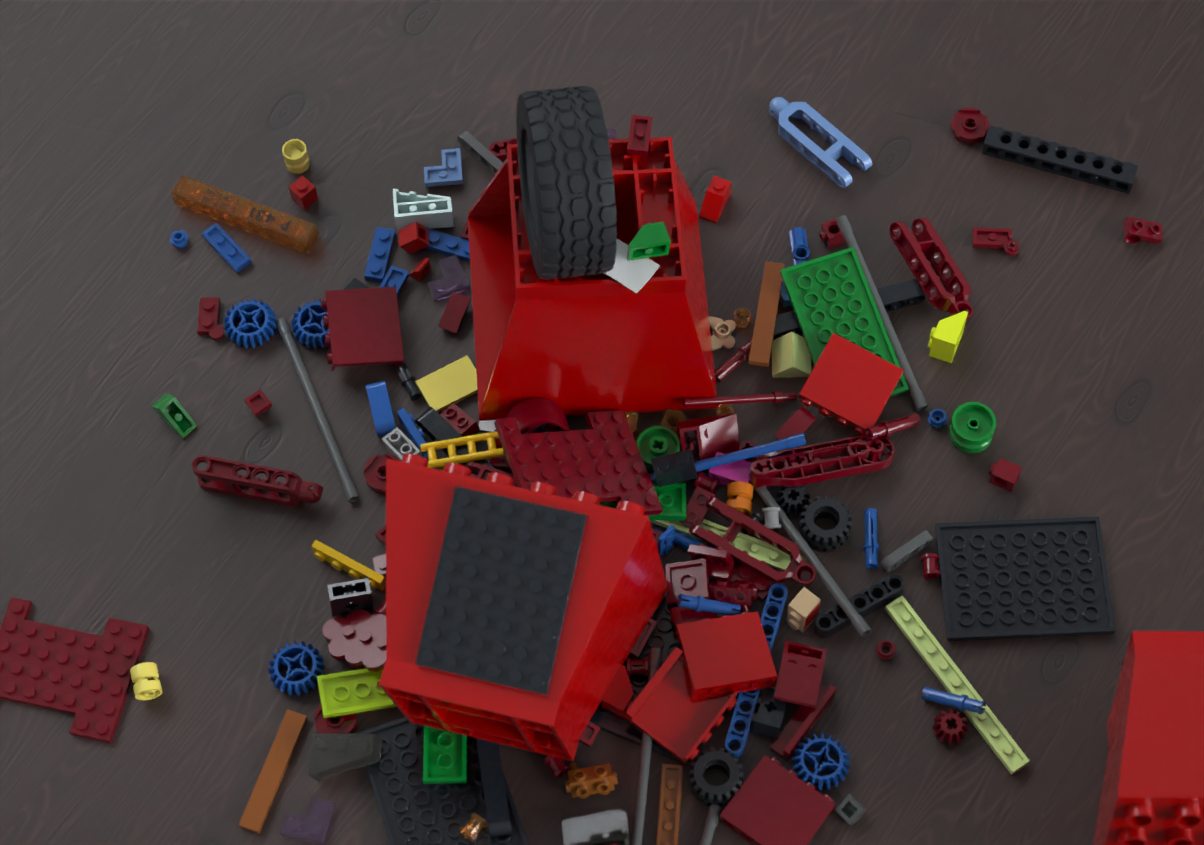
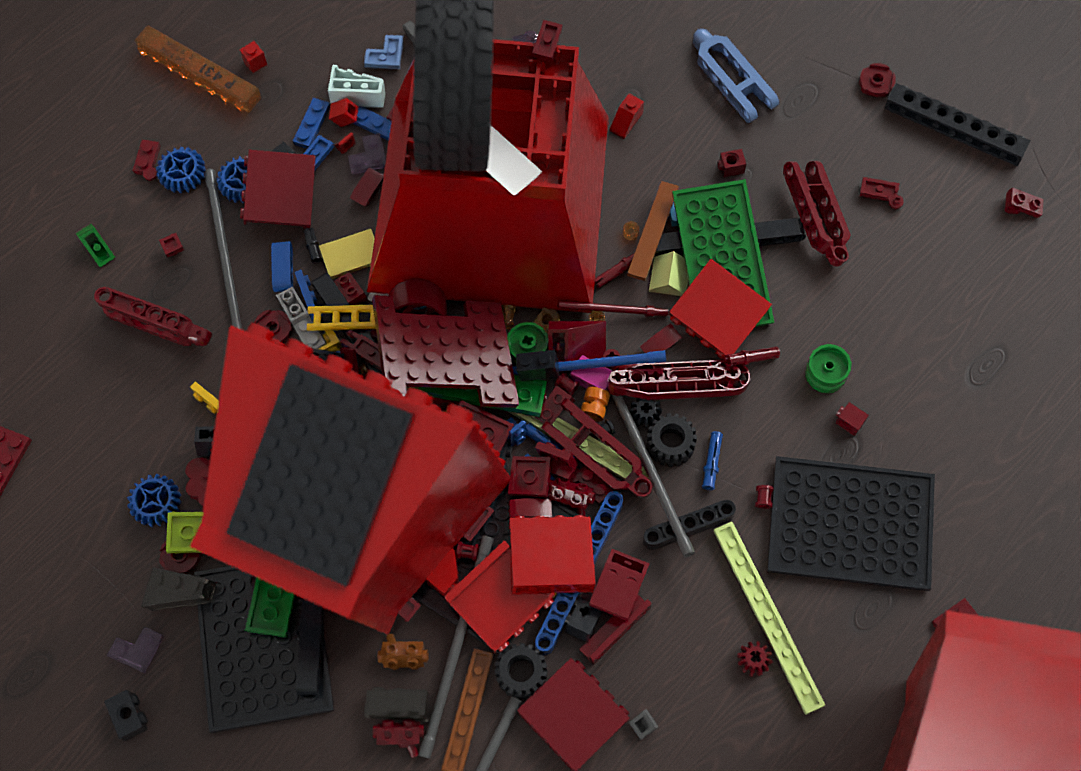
camera: 10 degrees right, 5 degrees up
light yellow wheel [130,662,162,701] -> none
blue plate [170,230,189,248] -> none
blue tile [201,222,252,273] -> none
dark orange tile [239,709,307,834] -> none
light yellow wheel [282,139,310,174] -> none
clear orange bush [459,813,488,842] -> none
dark red bush [543,755,571,780] -> none
green slope [627,222,671,261] -> none
blue pin [677,593,741,616] -> none
tan animal [709,316,736,351] -> none
light grey bush [762,507,782,529] -> none
tan brick [787,587,821,633] -> none
blue piece [789,227,810,266] -> none
blue gear [792,733,850,791] -> none
dark grey piece [836,215,928,411] -> none
dark red plate [875,640,896,660] -> none
dark grey beam [881,530,934,573] -> none
blue pin [922,687,986,715] -> none
neon yellow slope [927,311,968,363] -> none
blue plate [928,409,948,428] -> none

